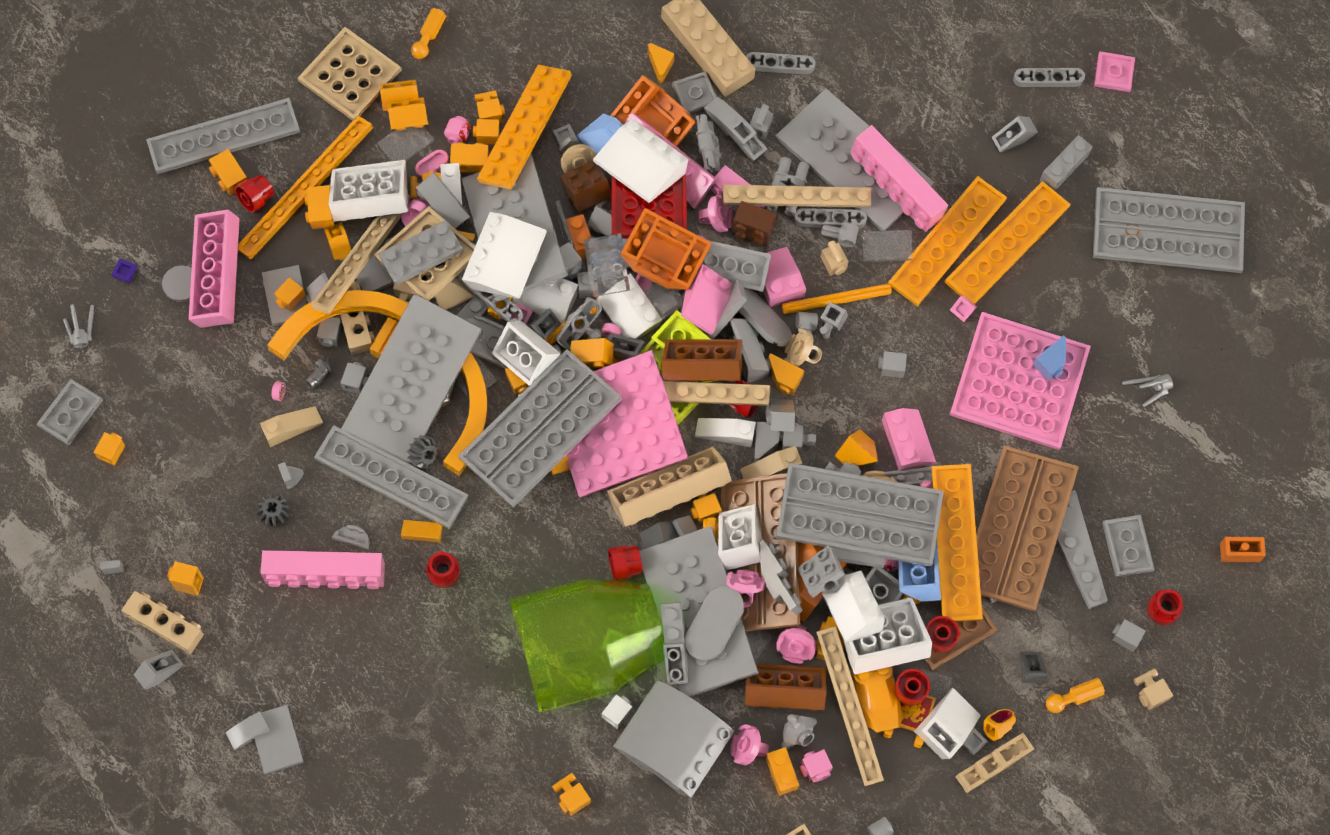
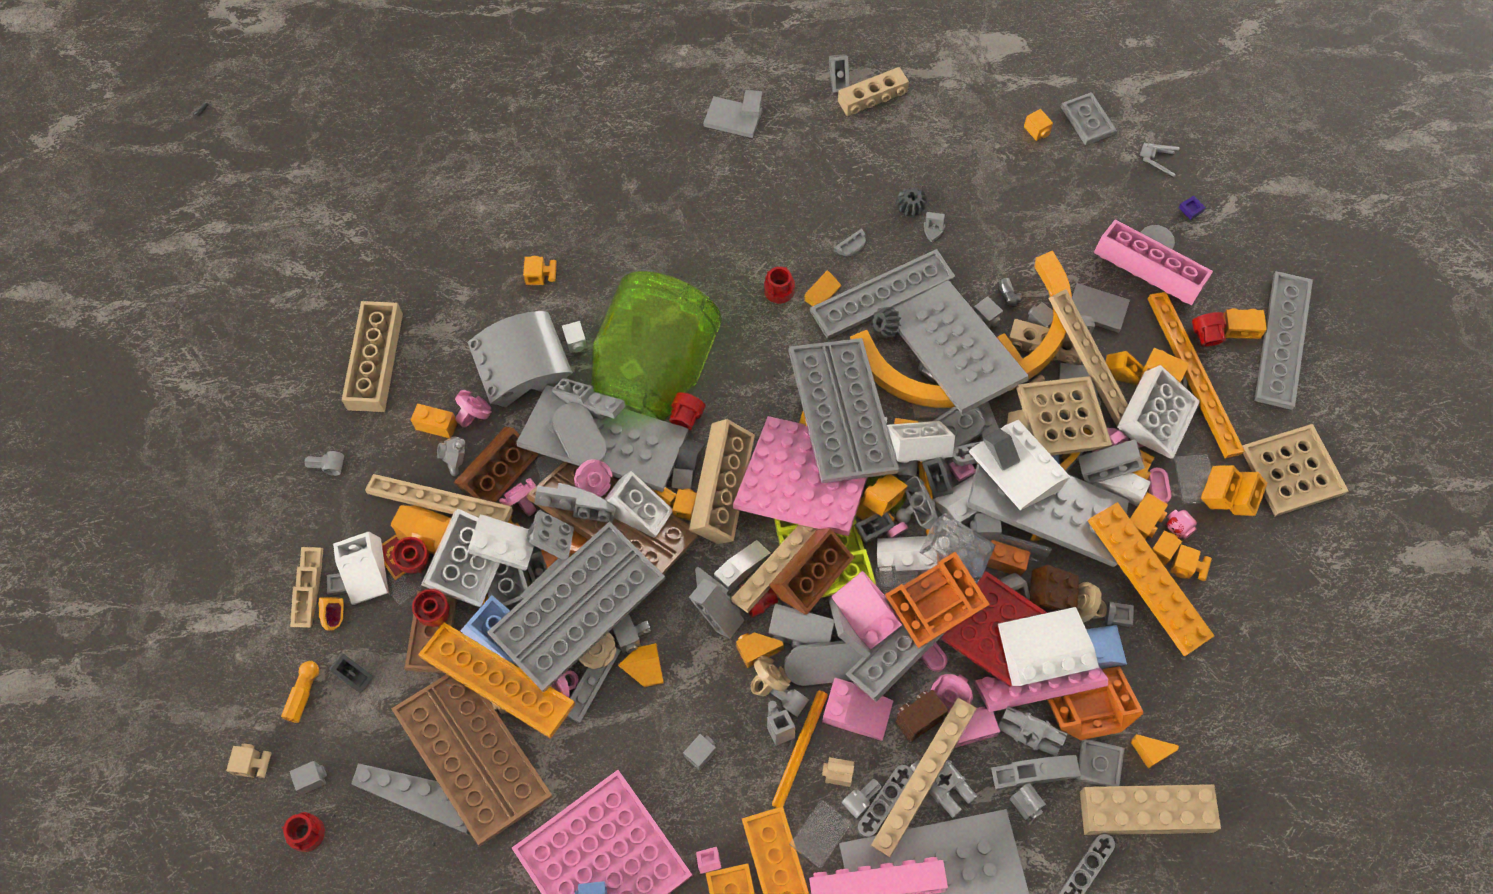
camera: 130 degrees right, 5 degrees down
light grey tile [100,560,124,575] -> none
light orange brick [167,561,204,596] -> none
tan slope [260,406,323,447] -> none
bright pink brick [261,550,385,589] -> none
bright pink tile [272,381,285,401] -> none
light orange brick [274,277,306,312] -> none
light grey plate [378,220,464,286] -> none
light orange piece [411,8,446,59] -> none
tan slope [740,446,802,479] -> none
light grey brick [782,423,816,453] -> none
bright pink brick [800,750,833,783] -> none
bright pink slope [882,408,936,470] -> none
light grey tile [1102,515,1155,578] -> none
none -> dark grey slope [982,429,1020,471]

